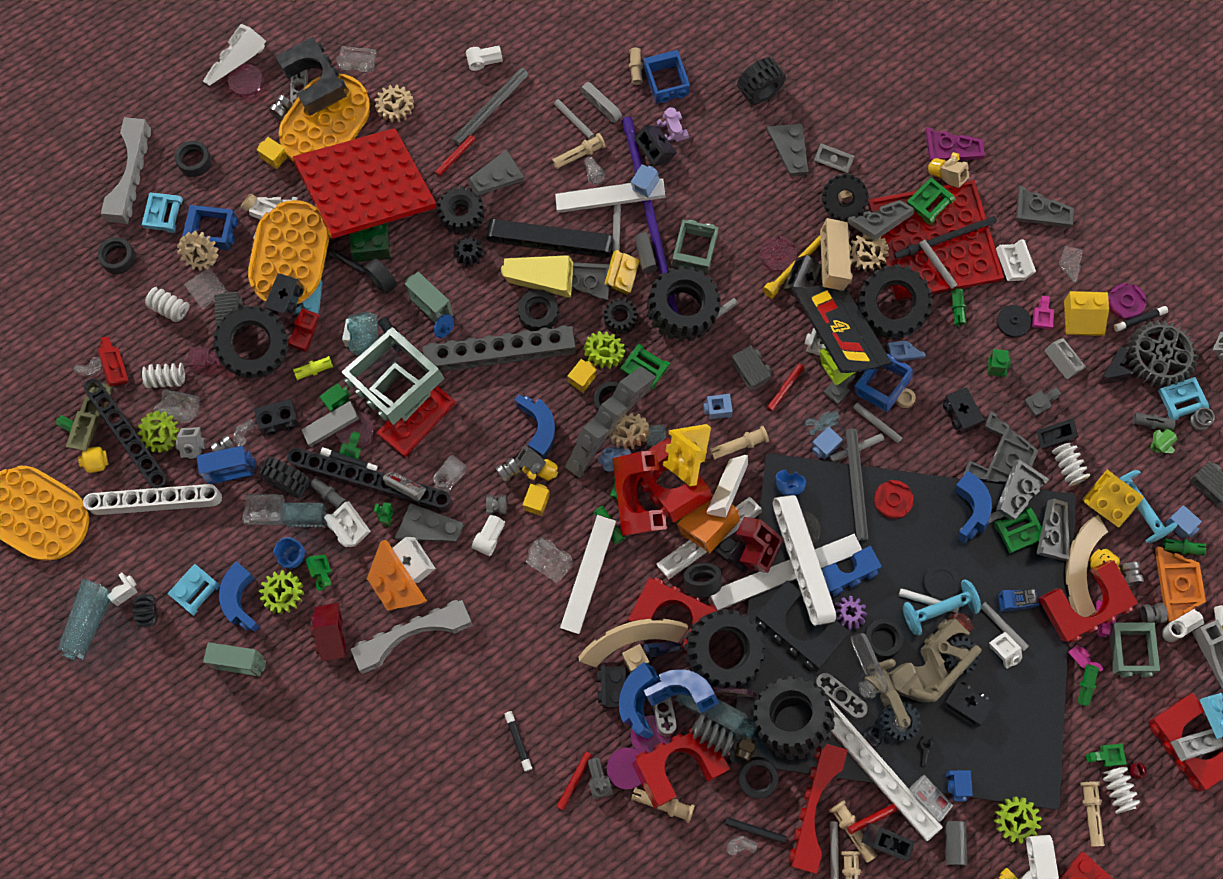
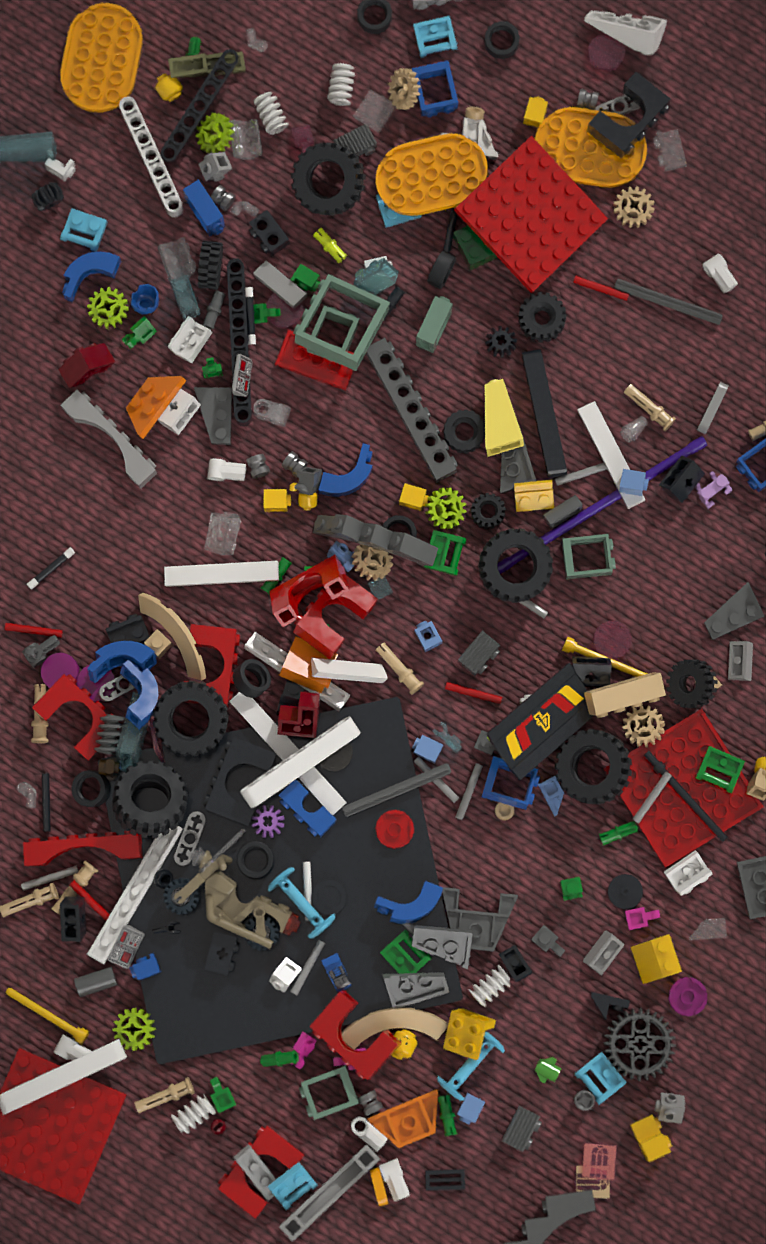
camera: 70 degrees right, 10 degrees up
red hinge [98,336,128,387] -> none
sand green window [203,642,266,677] -> none
black brick [264,273,304,319] -> none
red slope [288,308,320,352] -> none
blue piece [433,314,454,338] -> none
dark grey wing [468,150,524,196] -> none
light grey bar [554,99,594,140] -> none
dark blue tile [644,642,681,658] -> none
yellow bracket [663,424,711,486] -> none
blue hair [775,470,806,496] -> none
dark grey wing [848,200,914,240] -> none
black brick [943,387,984,435] -> none
black bar [1114,306,1168,332] -> none
flat silver wheel [1119,562,1144,586] -> none
dark grey pin [1133,412,1175,431] -> none

